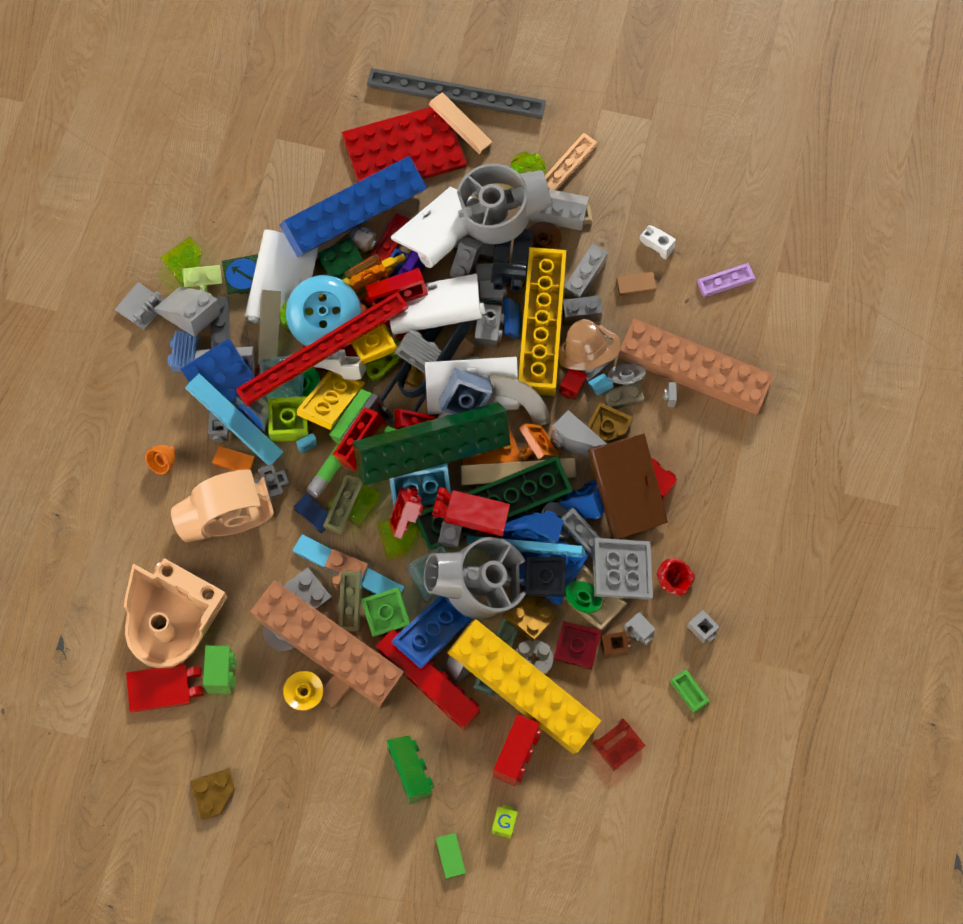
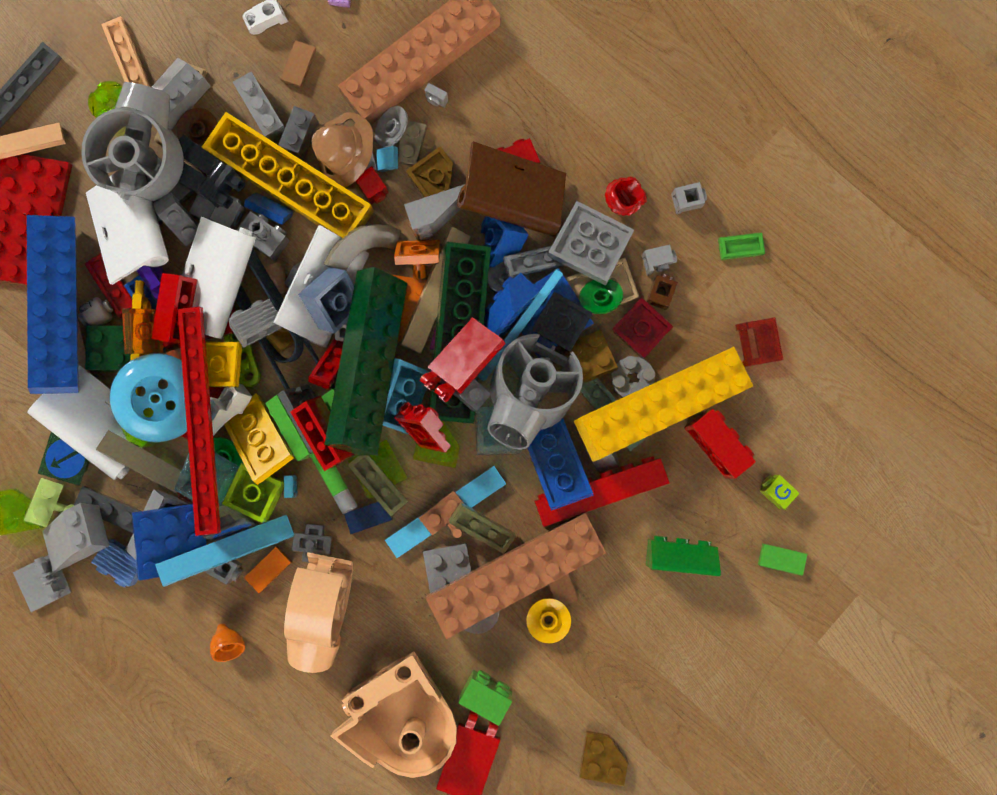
camera: 55 degrees left, 15 degrees up
bright green plate [361,587,410,637] -> none

